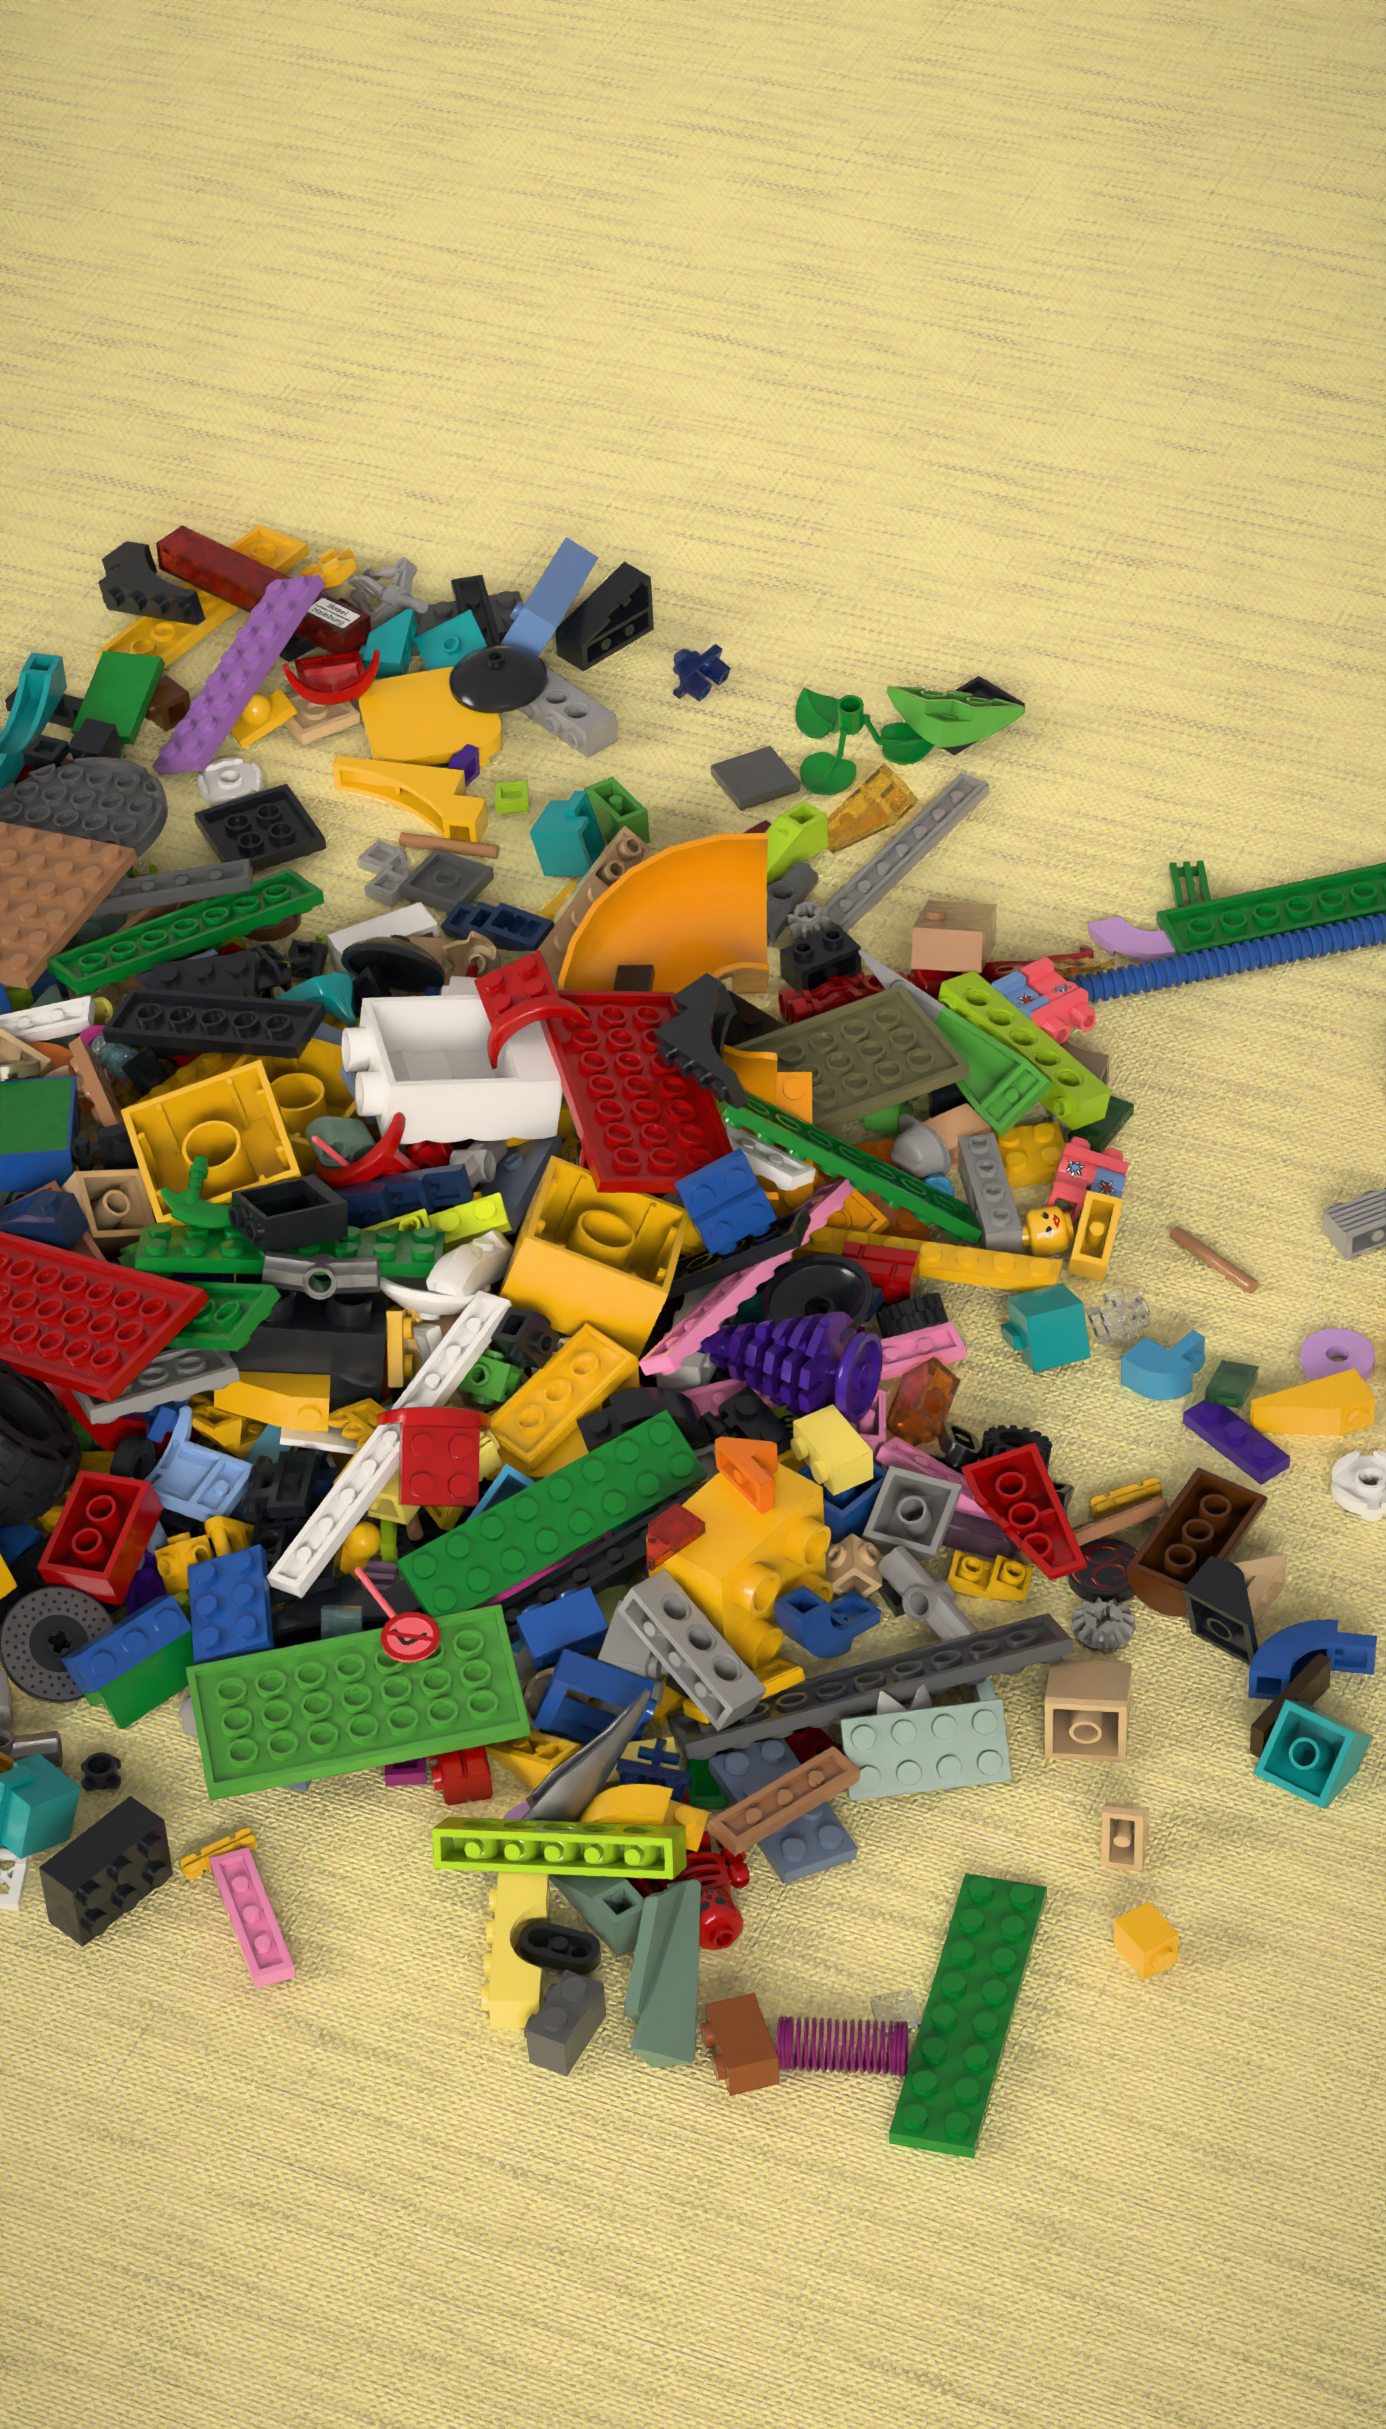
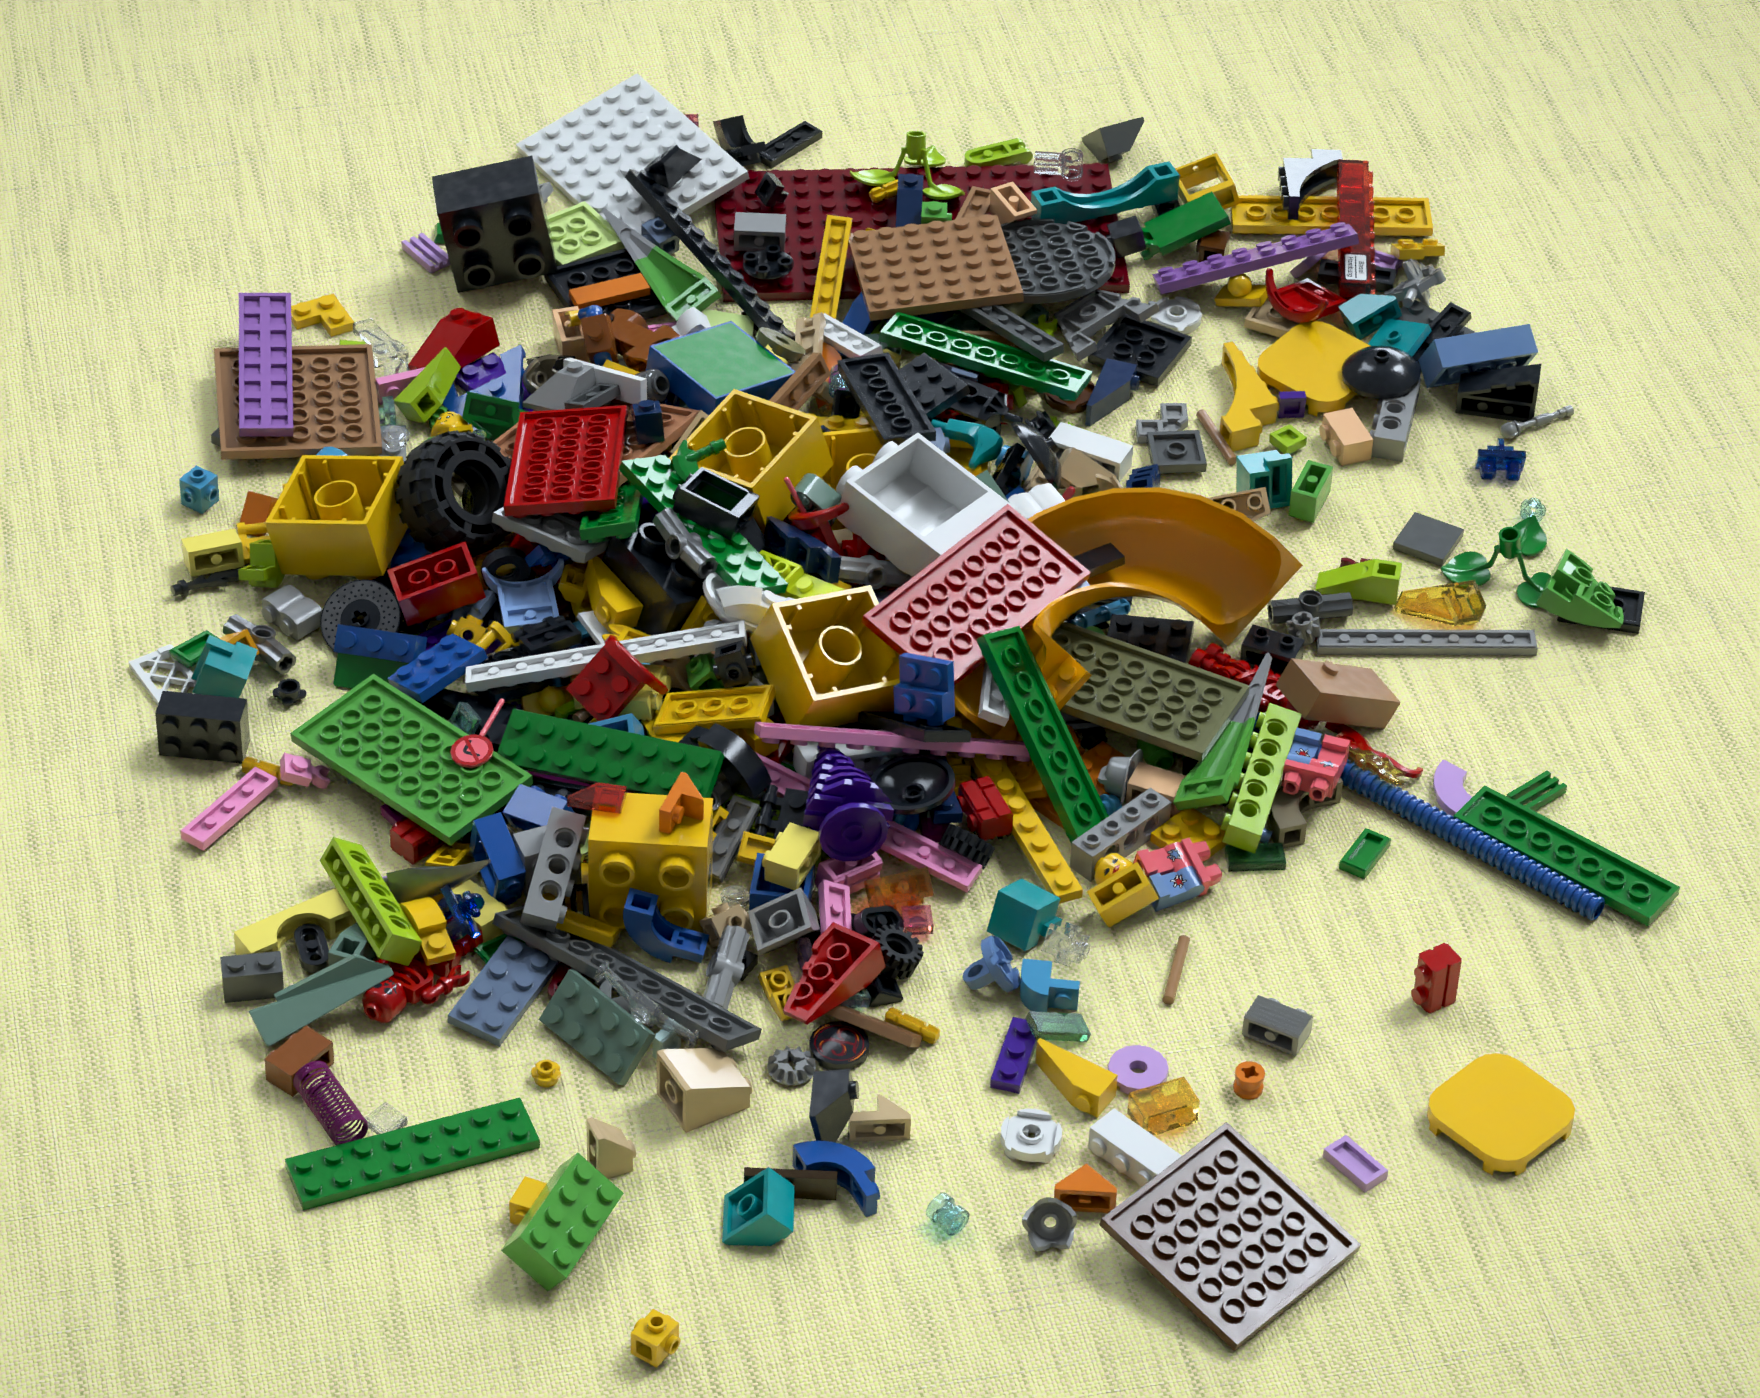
camera: 50 degrees right, 0 degrees up
black tile [23,734,70,770] -> none
red piece [474,950,591,1069] -> none
black arch [653,973,749,1110] -> none
medium nougat plate [708,1746,861,1856] -> none
reddish brown brick [1126,1467,1268,1617] -> none
none -> bright pink plate [280,752,330,789]
none -> bright green brick [501,1152,624,1291]
none -> yellow plate [531,1060,561,1088]
none -> clear plate [594,960,700,1049]
none -> clear pink plate [901,905,934,935]
none -> medium blue tile [962,935,1021,993]
none -> light grey wing [1054,289,1159,361]
none -> dark blue slope [1085,358,1140,426]
none -> yellow window [1175,153,1240,210]
none -> light nougat brick [1319,408,1373,466]
none -> green tile [1339,828,1391,880]
none -> light grey piece [1501,405,1574,439]
none -> clear light blue plate [1520,498,1546,522]

